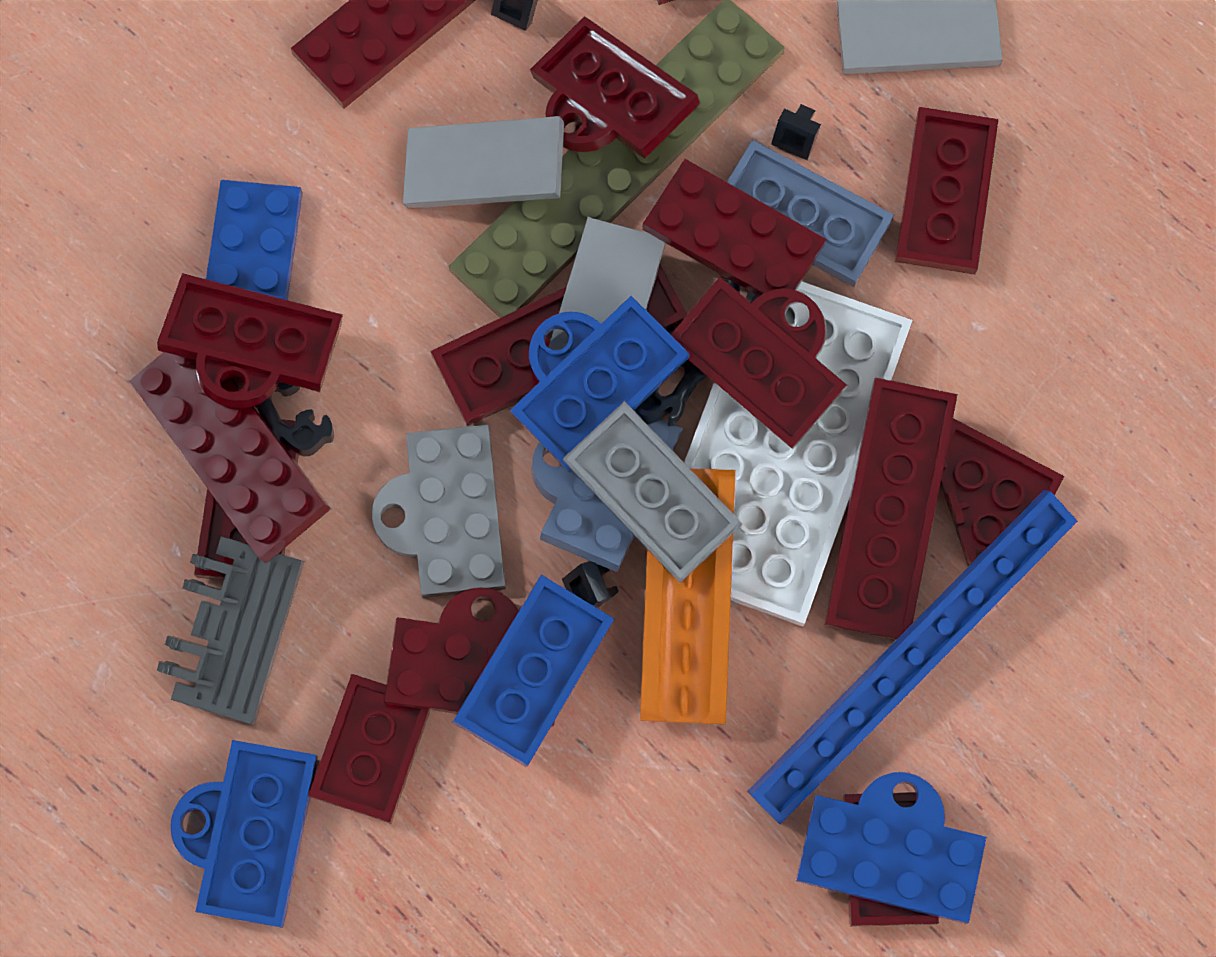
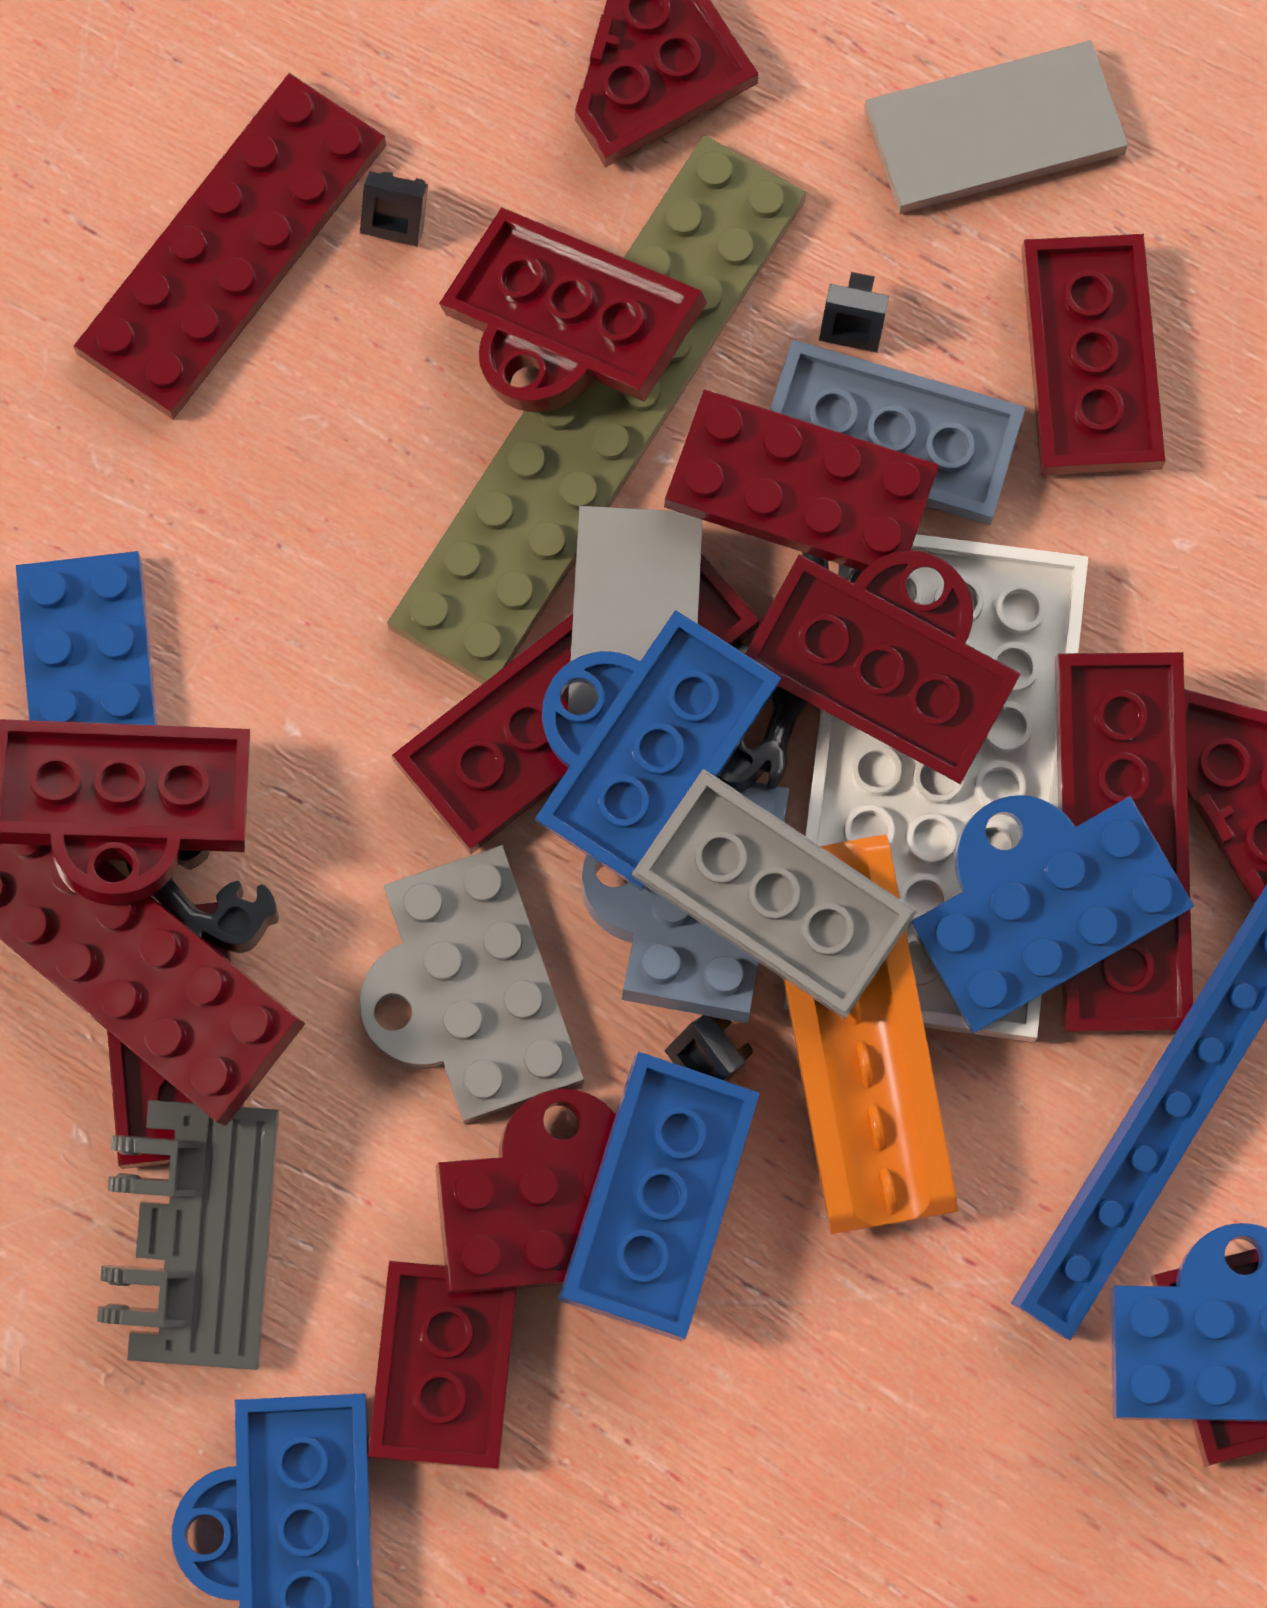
camera: 15 degrees left, 0 degrees up
light grey tile [403,116,564,209] -> none
none -> blue plate [909,795,1195,1033]

